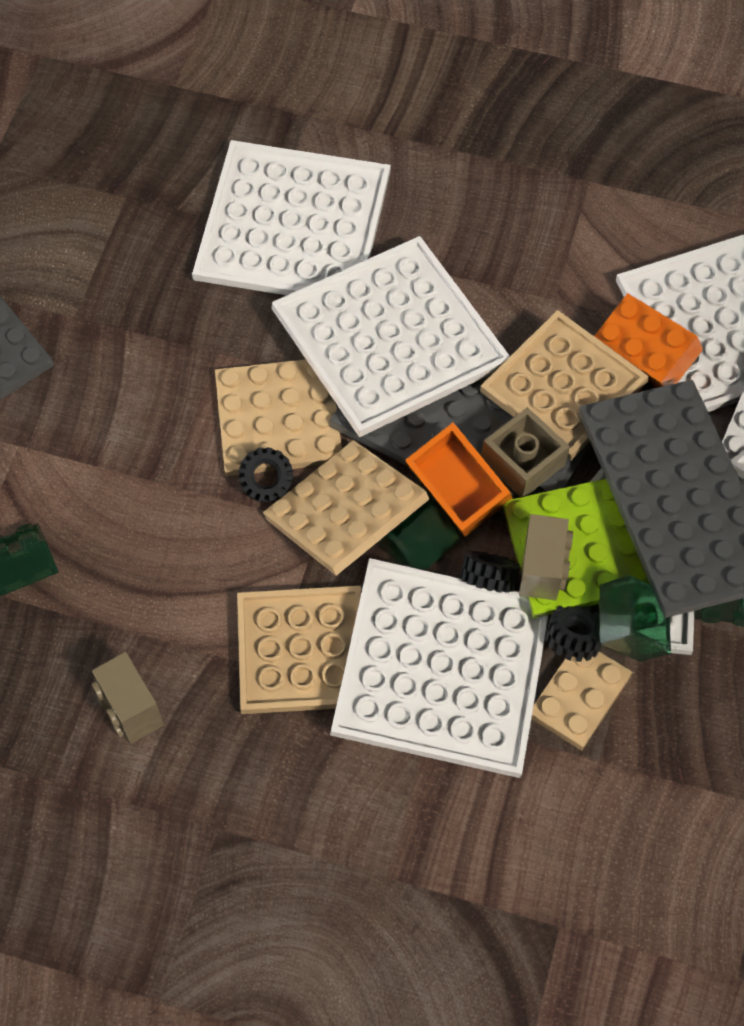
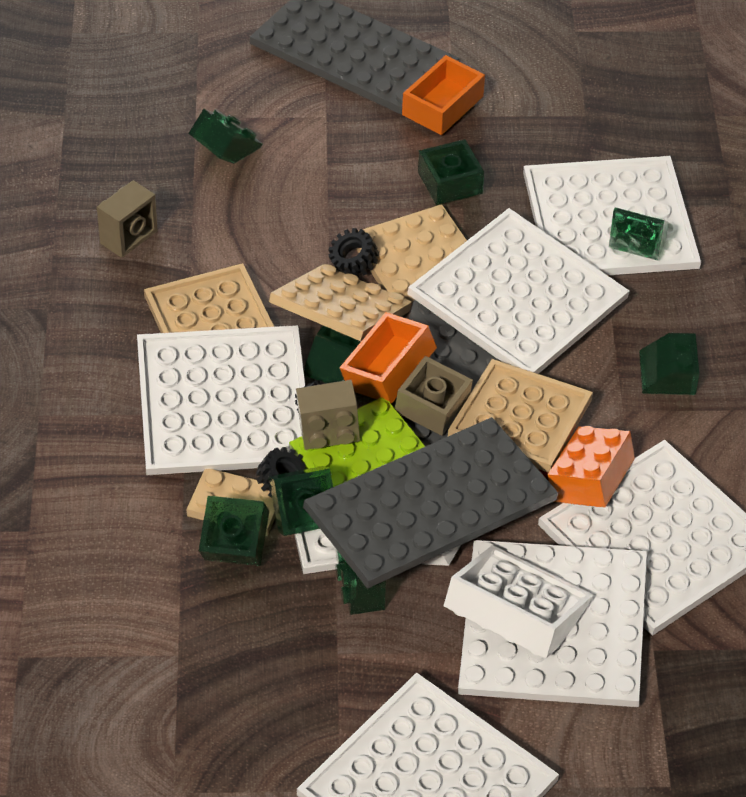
camera: 70 degrees right, 15 degrees down
none -> clear green brick [198,496,269,566]
none -> orange piece [402,55,485,135]
none -> clear green brick [418,139,484,205]
none -> clear green slope [608,207,669,260]
none -> clear green slope [639,333,700,395]

